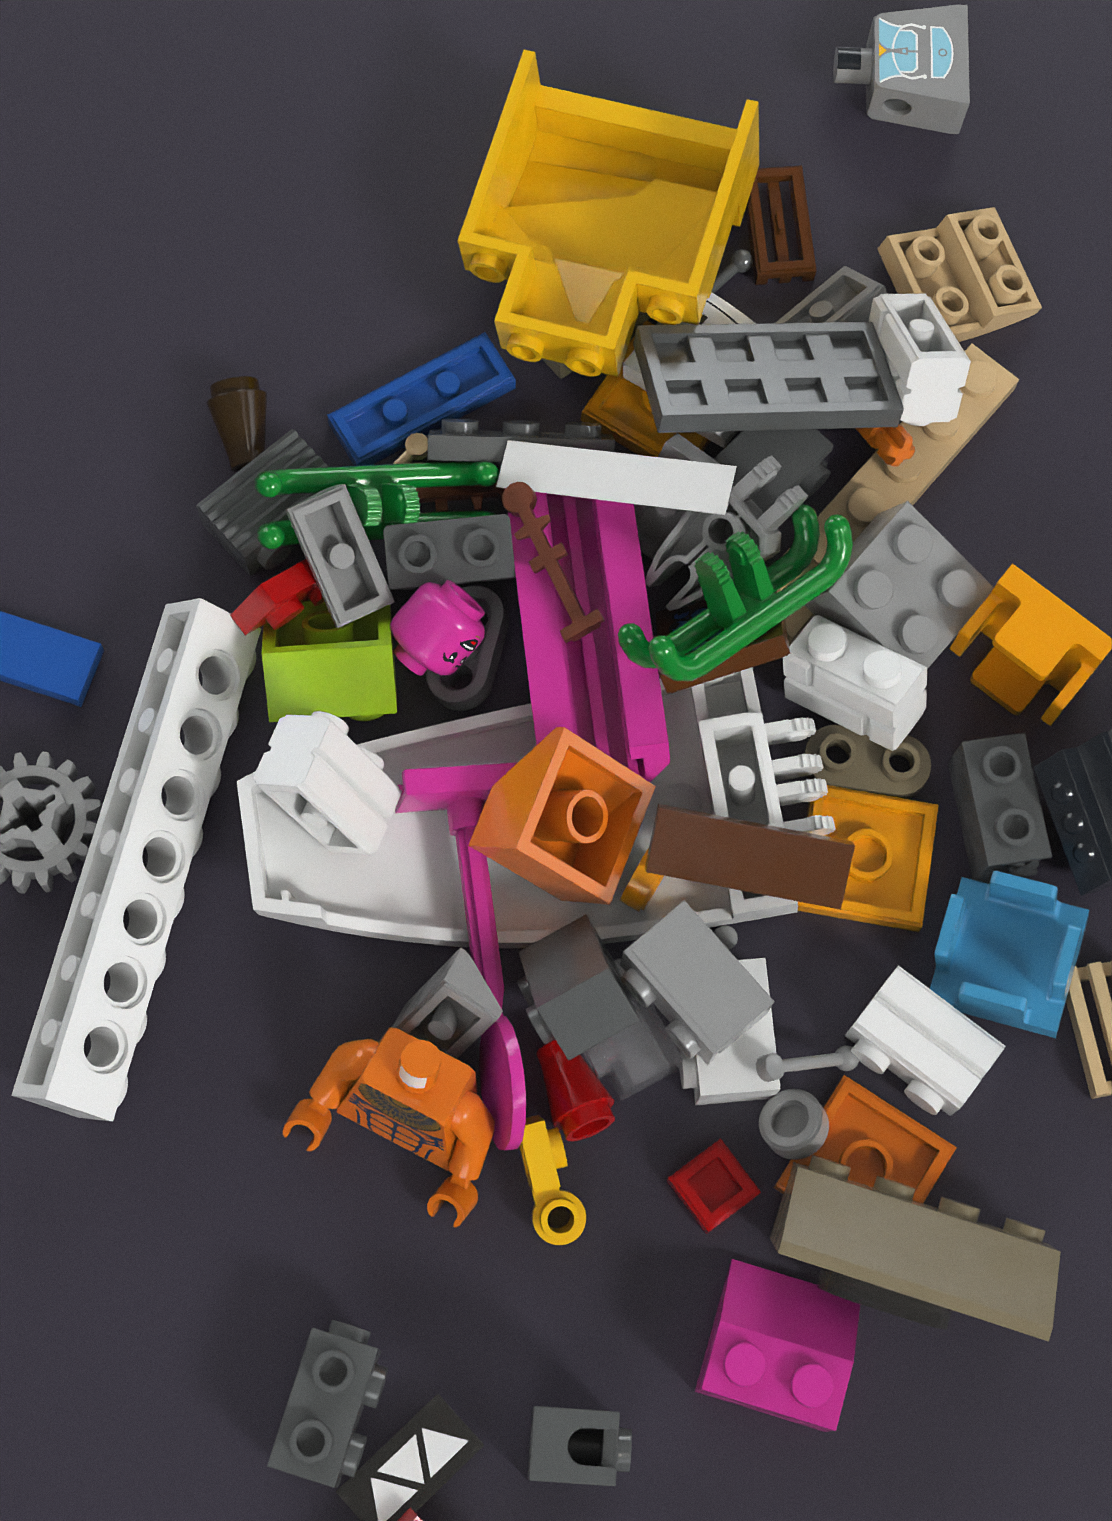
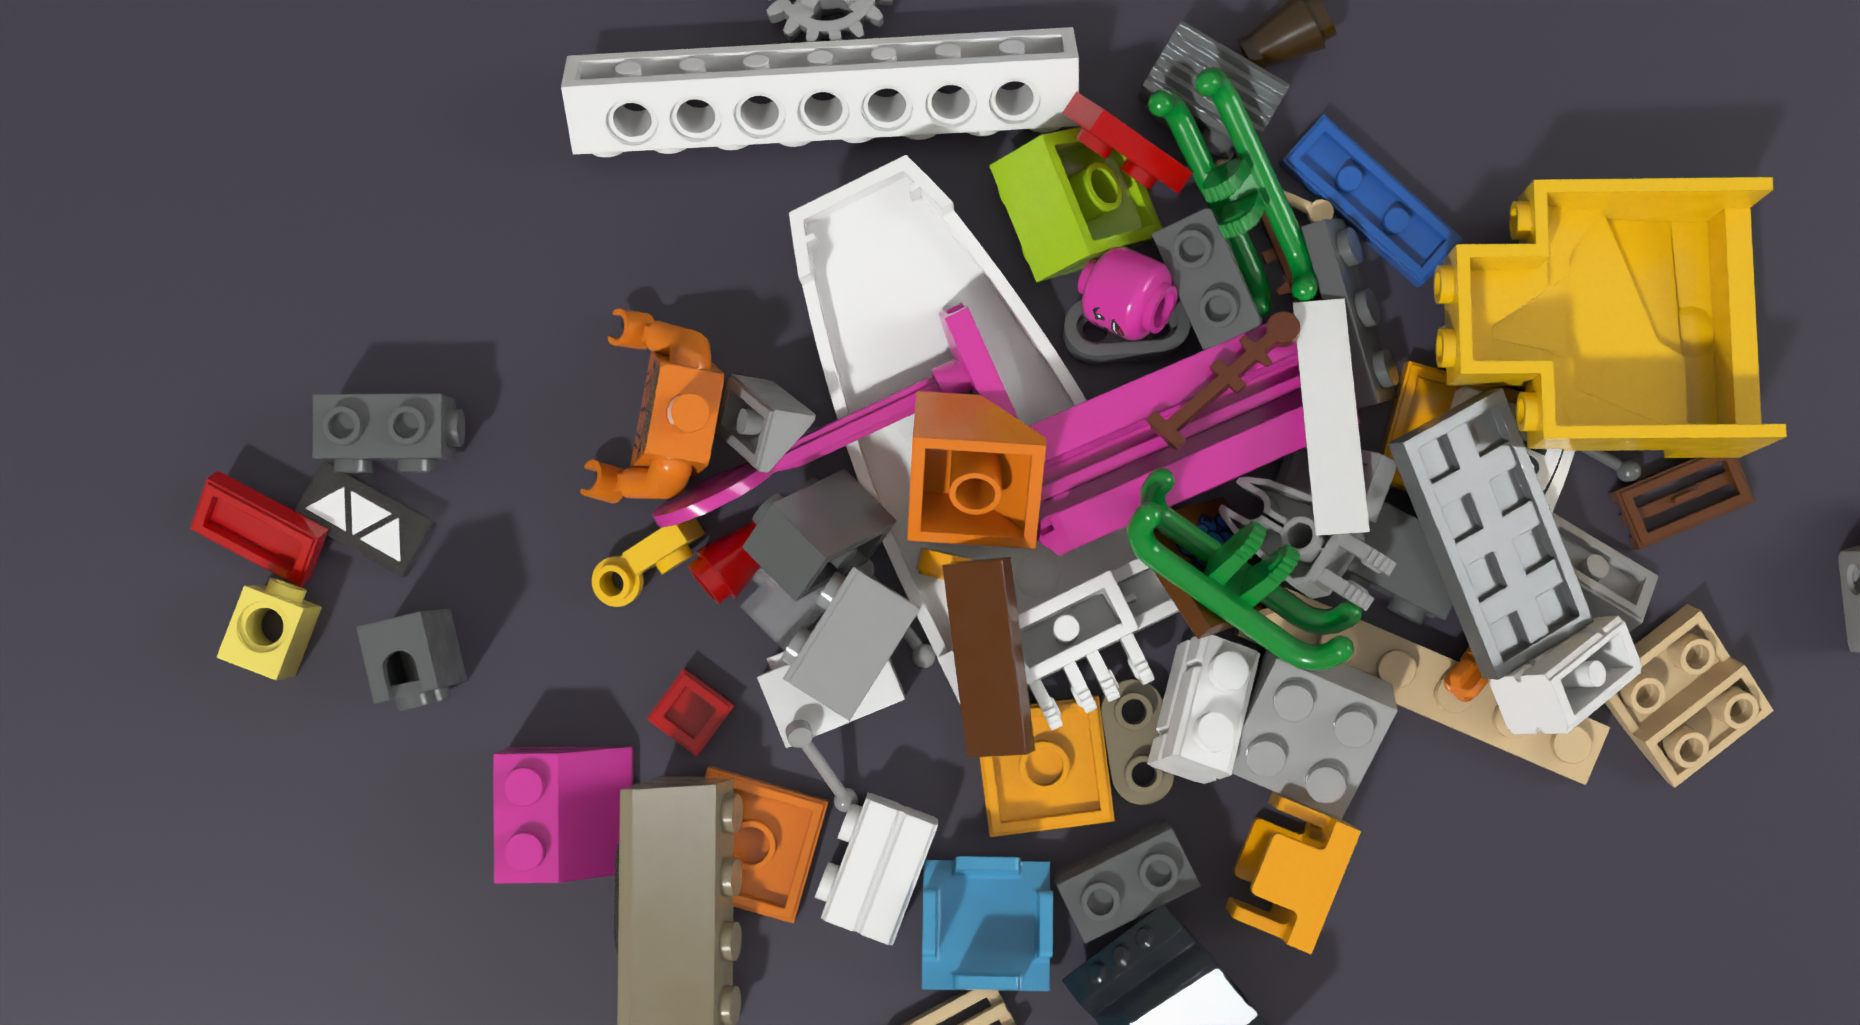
camera: 80 degrees right, 15 degrees up
white brick [253,711,402,855] -> none
light grey slope [285,484,395,628] -> none
light grey tile [759,1089,829,1160] -> none

